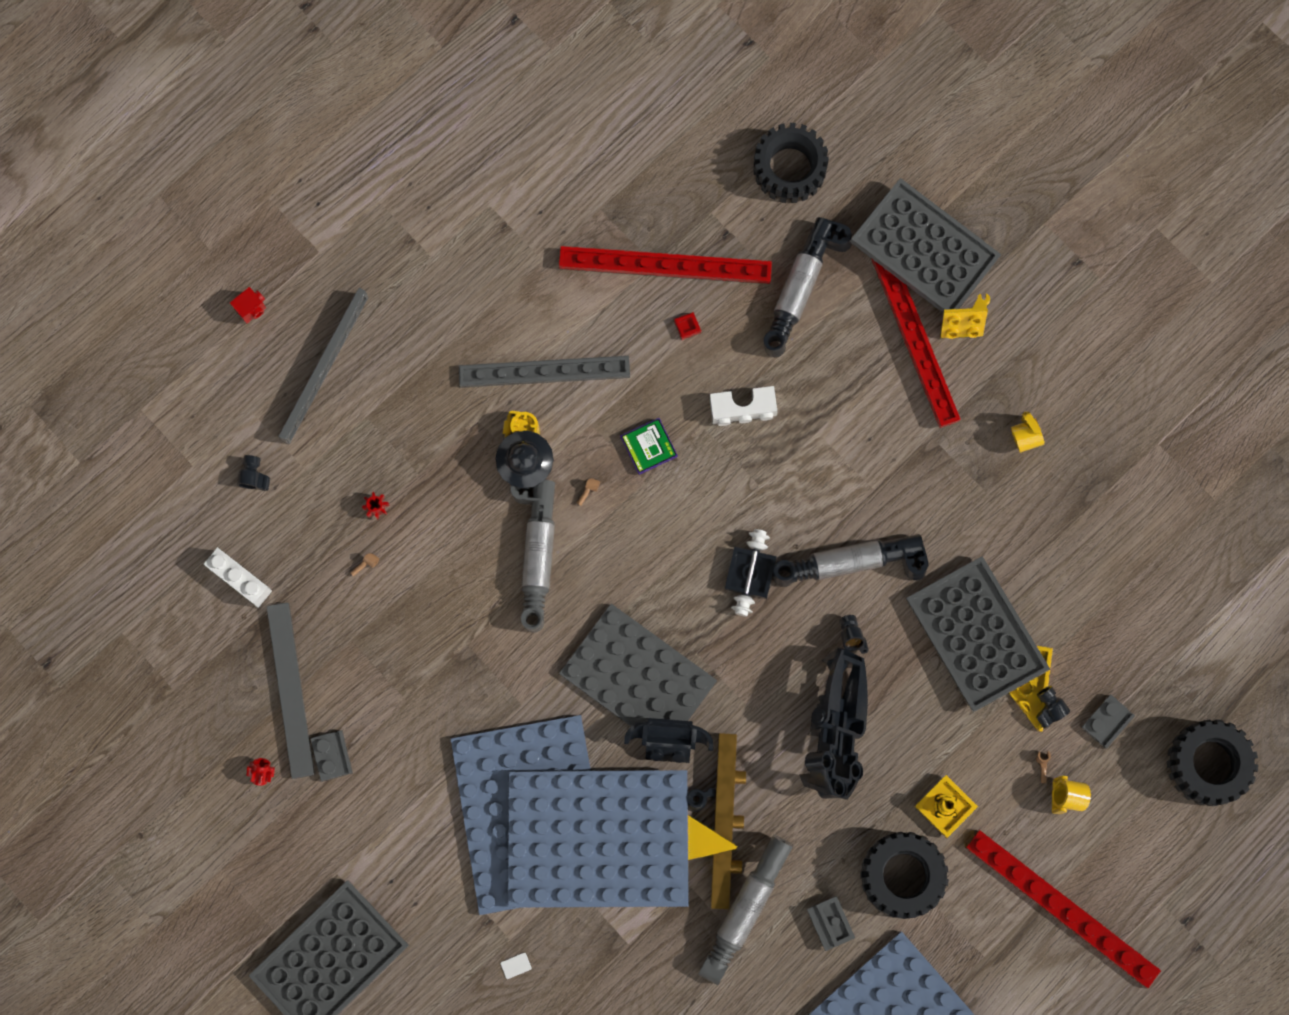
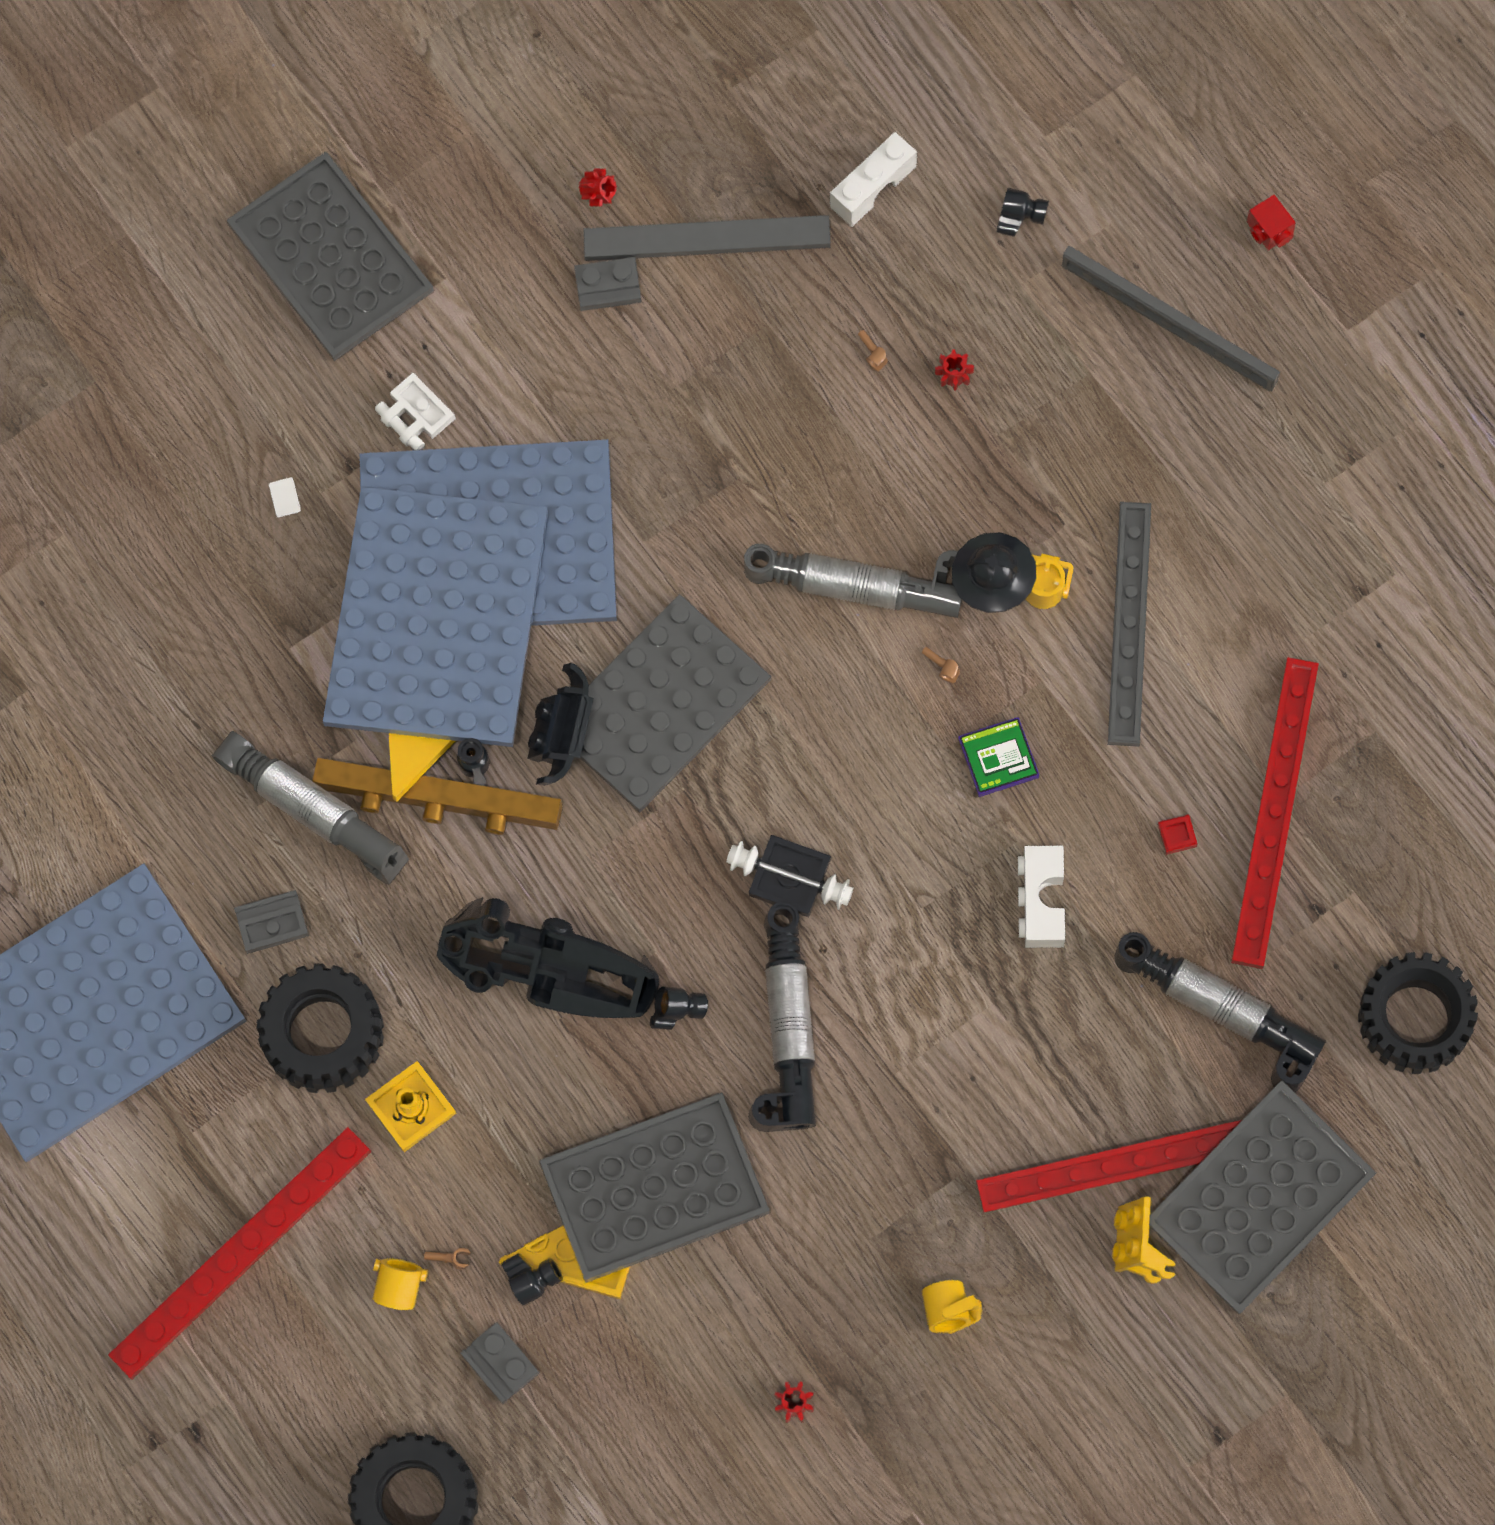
camera: 100 degrees right, 5 degrees down
none -> white plate [375,373,455,450]
none -> red gear [774,1382,814,1423]

